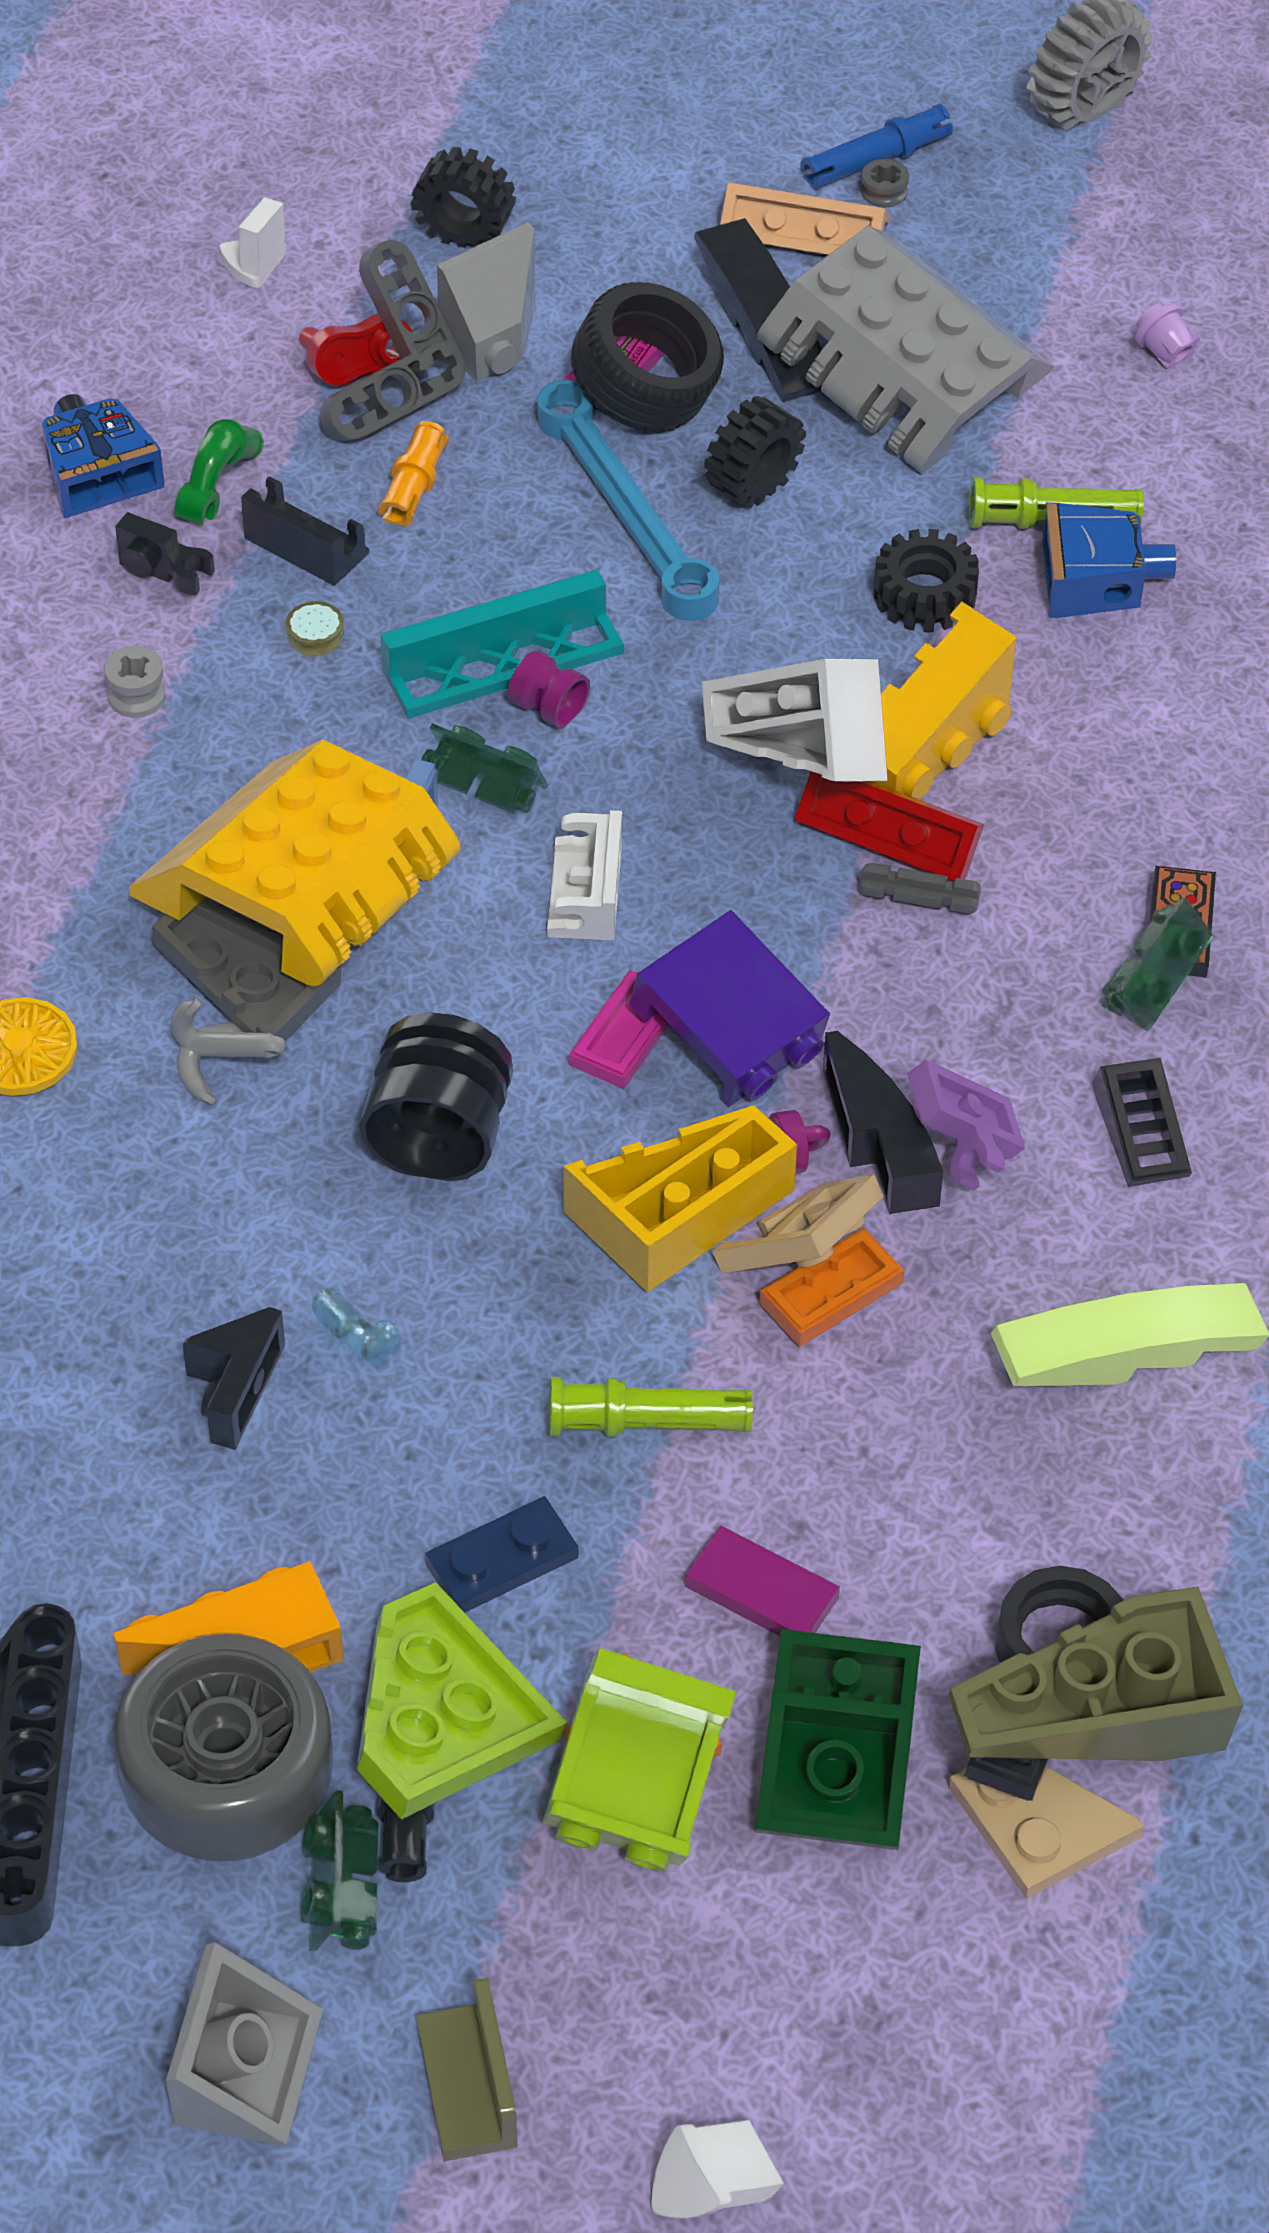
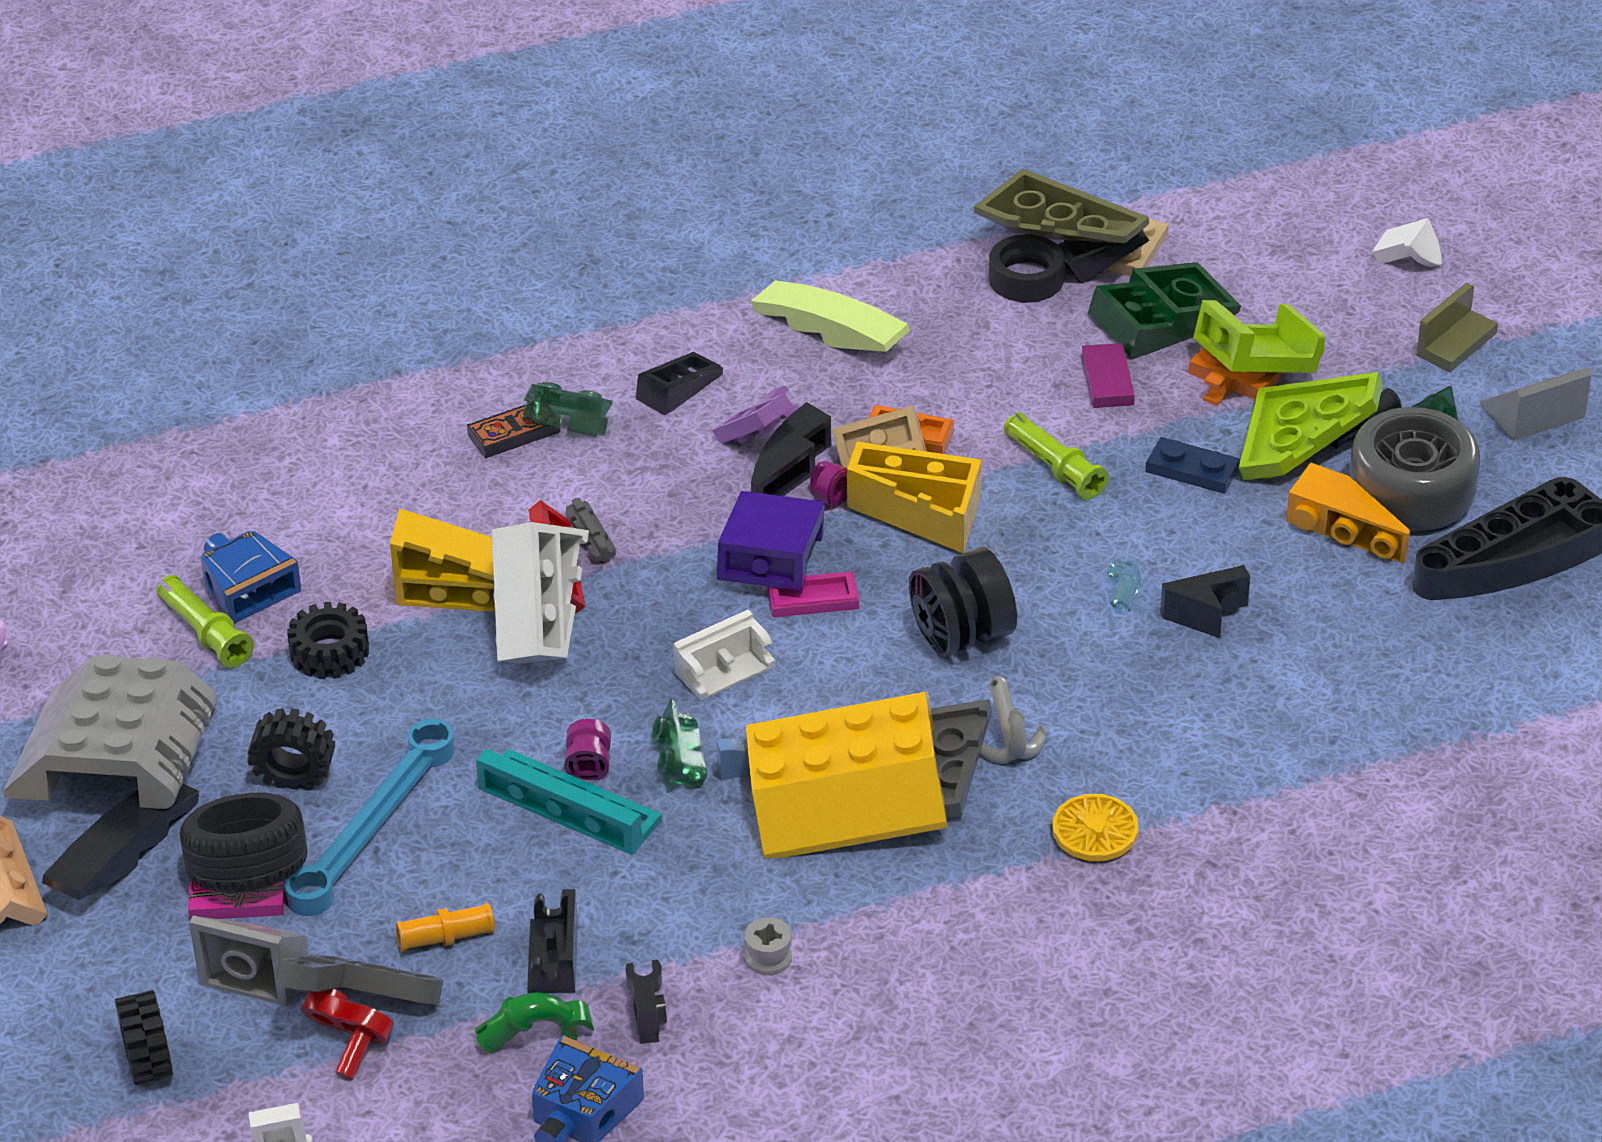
camera: 125 degrees left, 10 degrees down
tile [286,601,345,656] -> none

